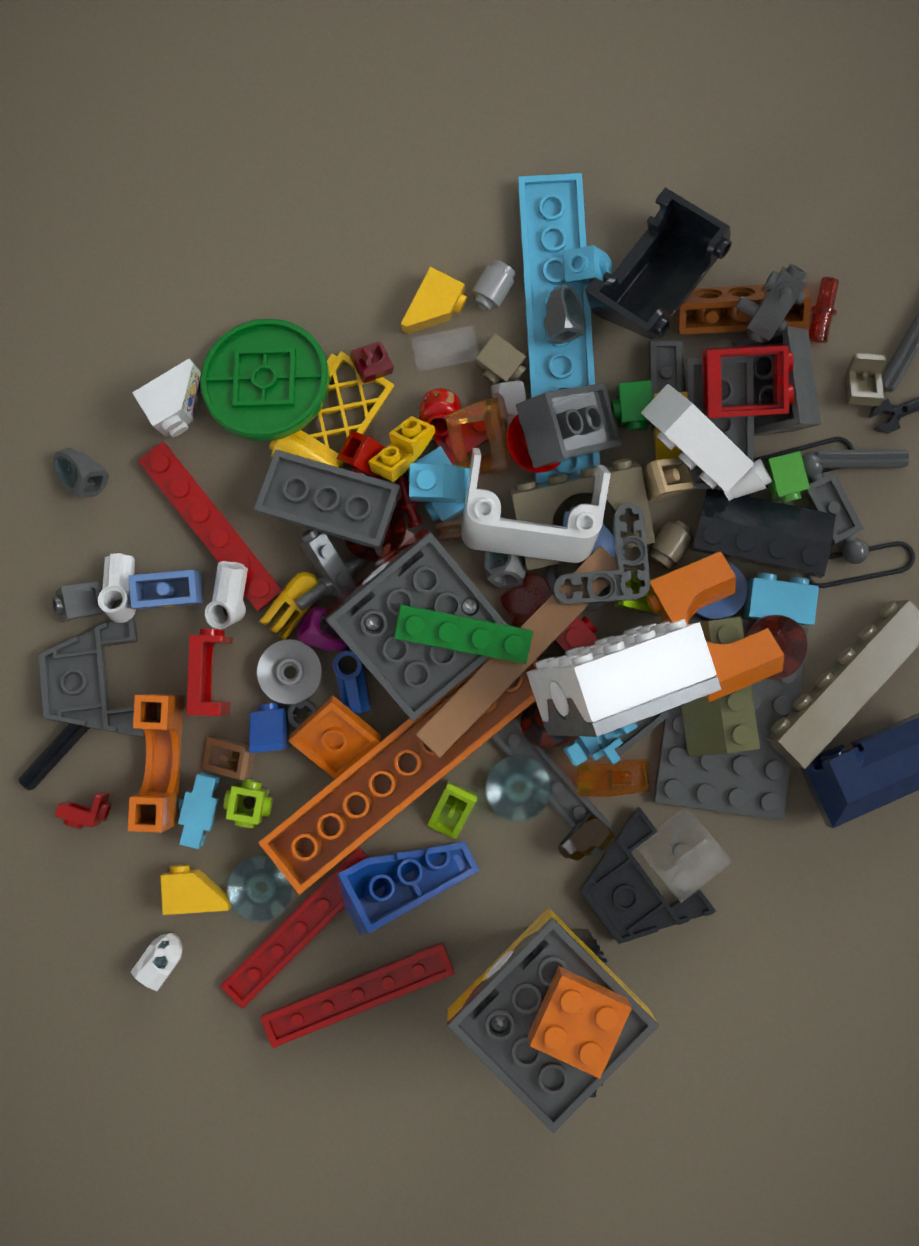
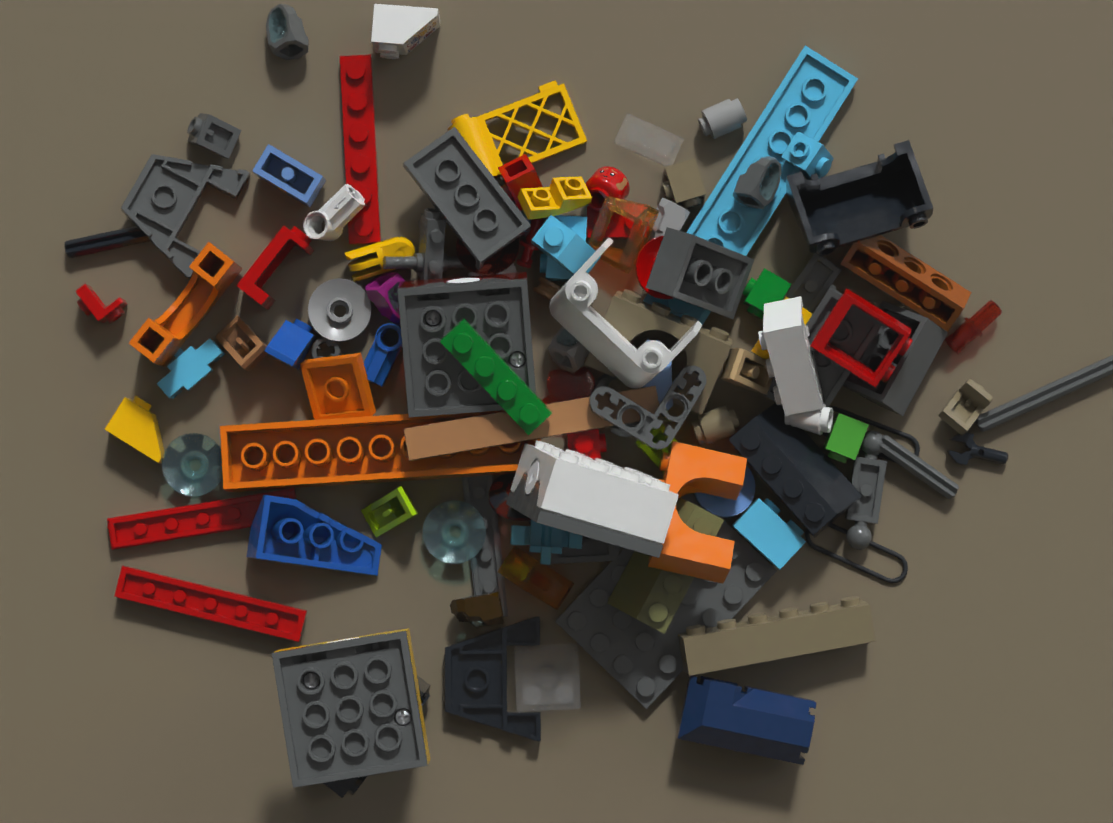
camera: 35 degrees right, 0 degrees up
white piece [98,553,136,623] -> none
white rock [131,933,183,991] -> none
green plate [200,319,330,441] -> none
lime brick [223,779,273,828] -> none
dark red tile [350,341,394,383] -> none
yellow slope [401,267,468,334] -> none
orange brick [527,966,632,1079] -> none
dark grey piece [735,263,807,343] -> none
clear red dish [744,615,807,680] -> none

